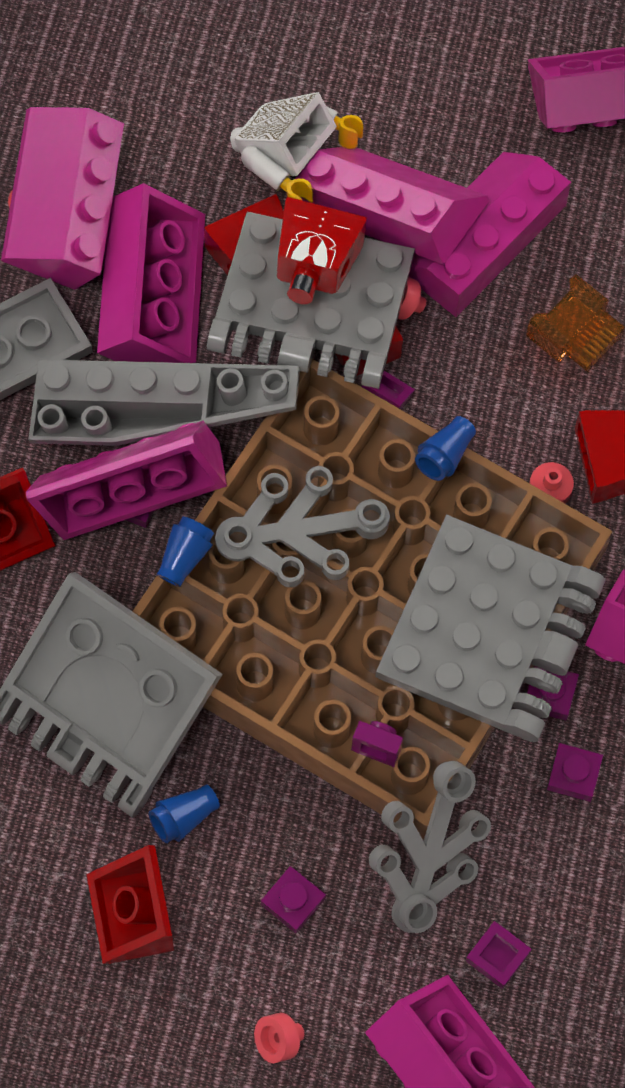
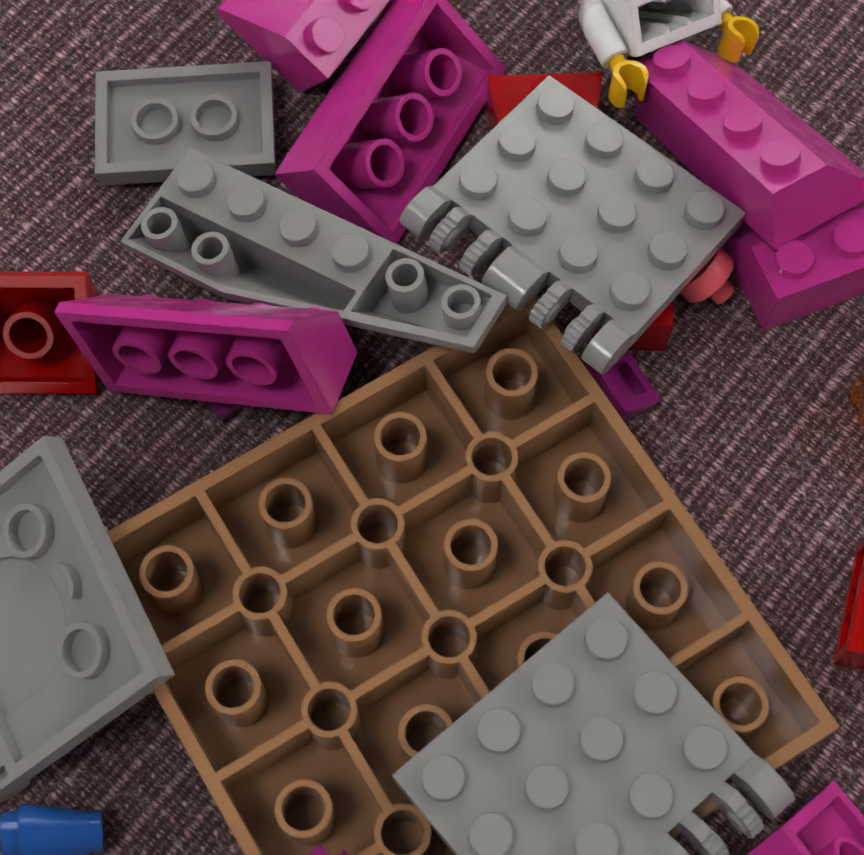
camera: 30 degrees right, 0 degrees up
blue cone [156,516,214,587] -> none
light grey plant [215,466,390,587] -> none
red torso [277,197,367,304] -> none
blue cone [415,416,476,481] -> none
coral tile [529,462,574,504] -> none

